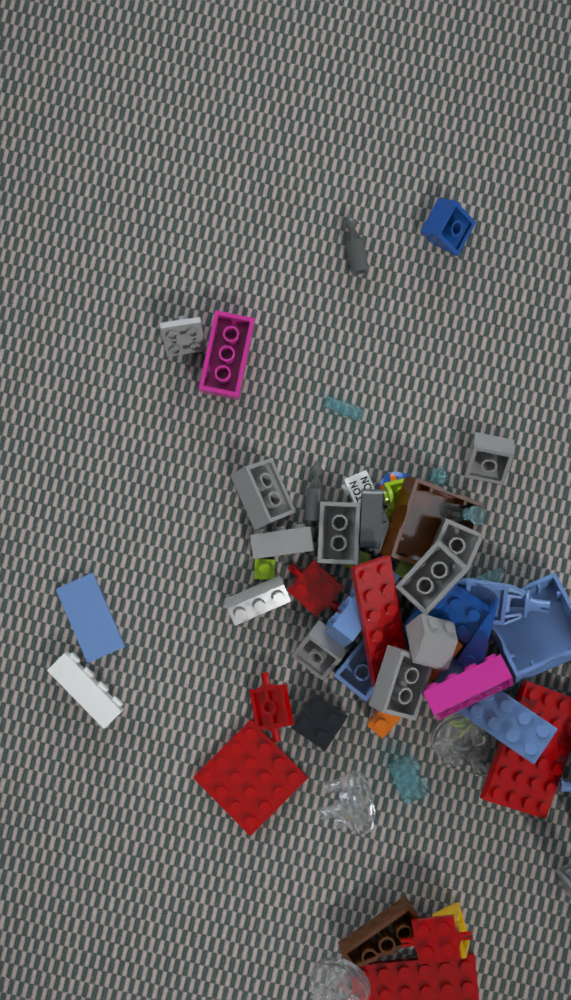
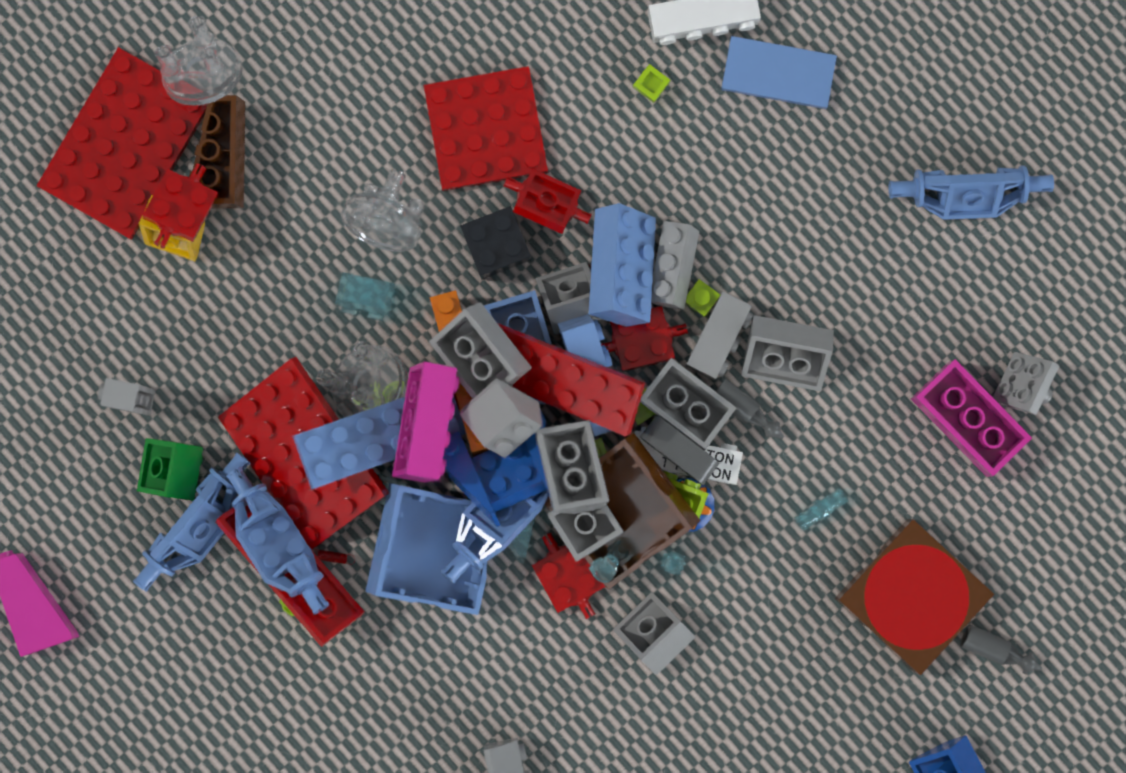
camera: 125 degrees right, 0 degrees up
none -> red plate [531,533,605,619]
none -> medium blue brick [589,203,656,327]
none -> lime plate [633,64,671,103]
none -> red tile [834,519,995,676]
none -> medium blue plate [888,165,1054,220]

